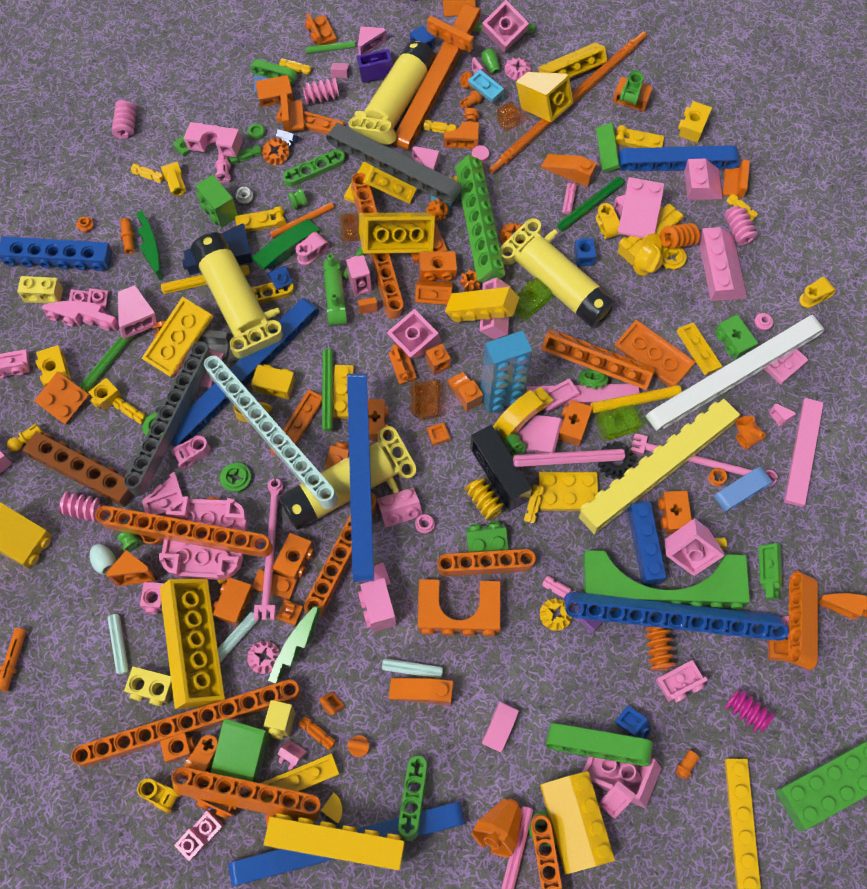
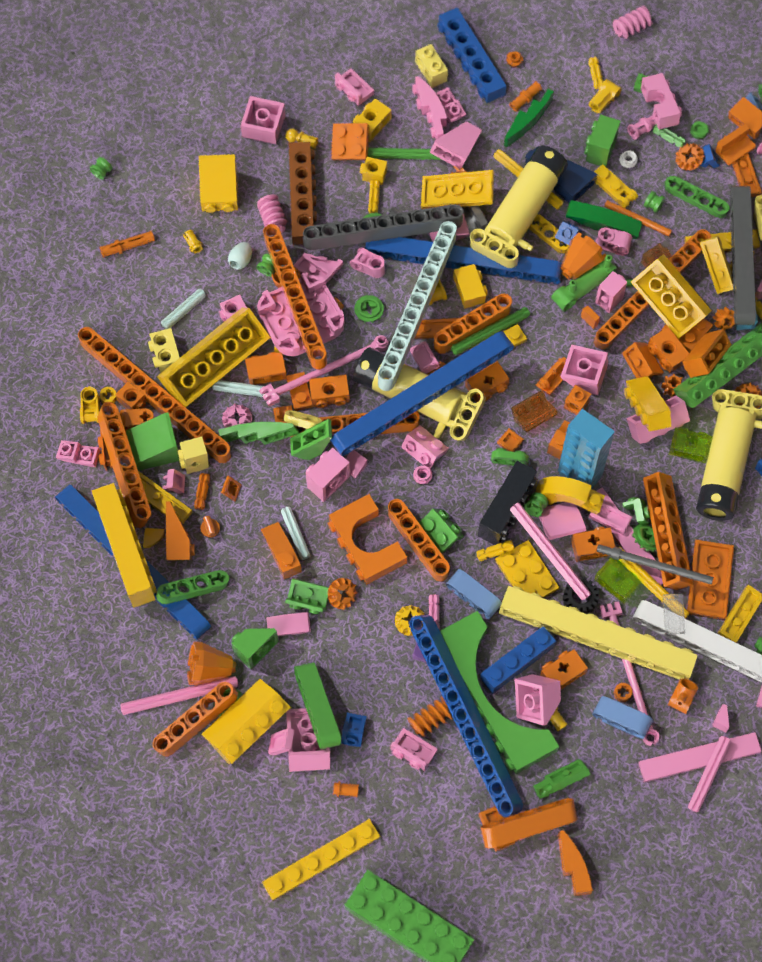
camera: 60 degrees right, 0 degrees up
orange slope [106,550,157,587] -> none
yellow piece [464,478,504,522] -> none
dark pink piece [725,687,775,732] -> none
none -> yellow bush [99,387,117,404]
none -> orange slope [166,501,195,560]
none -> yellow pin [183,230,203,254]
none -> bright green slope [231,628,279,670]
none -> light yellow plate [284,410,322,430]
none -> bright green bracket [285,578,329,614]
none -> bright green slope [290,419,332,460]
none -> orange gear [328,578,357,610]
none -> bright pink tile [410,341,440,374]
none -> orange beam [434,293,512,354]
none -> medium blue beam [446,569,502,619]
none -> bright green plate [491,448,529,466]
none -> orange cone [561,232,606,280]
none -> dark grey bar [597,544,714,585]
none -> bright green bracket [622,497,650,525]
none -> clear tile [662,594,685,634]
none -> orange brick [682,329,732,378]
none -> bright pink axle [688,736,731,812]

